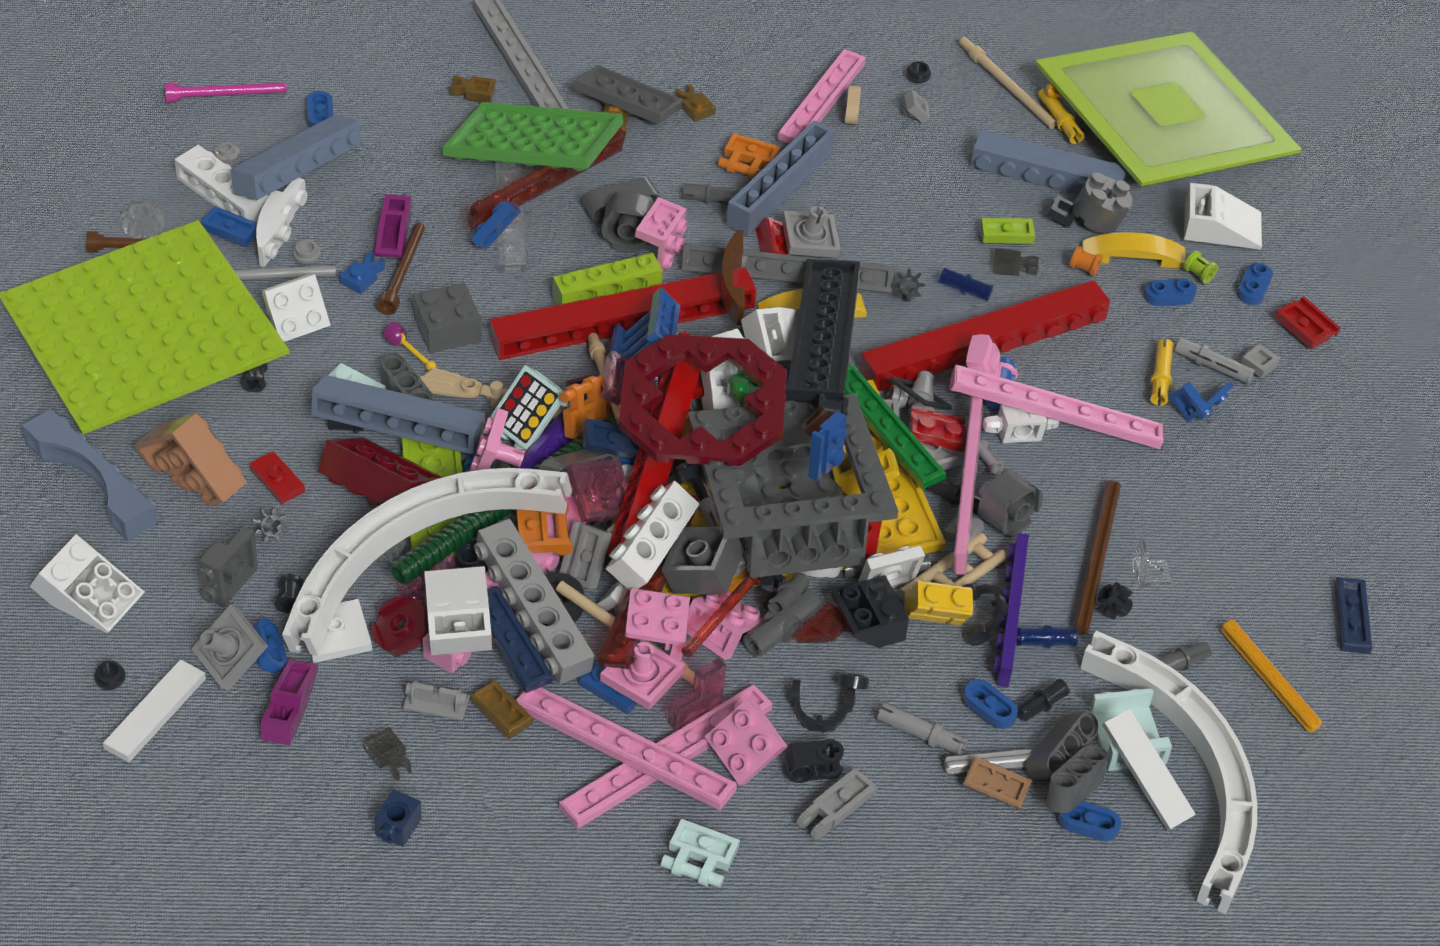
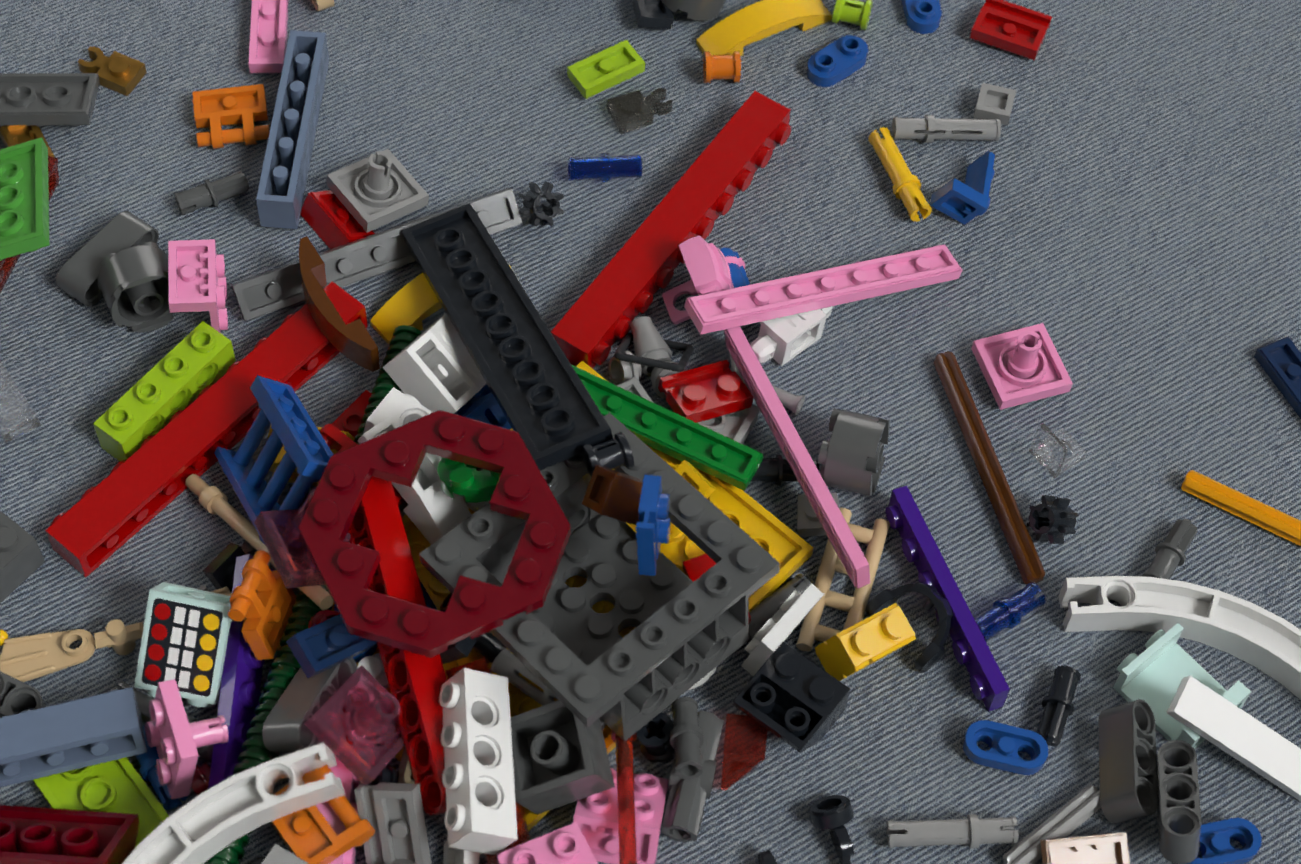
camera: 30 degrees left, 10 degrees up
none -> bright pink plate [972,323,1073,410]

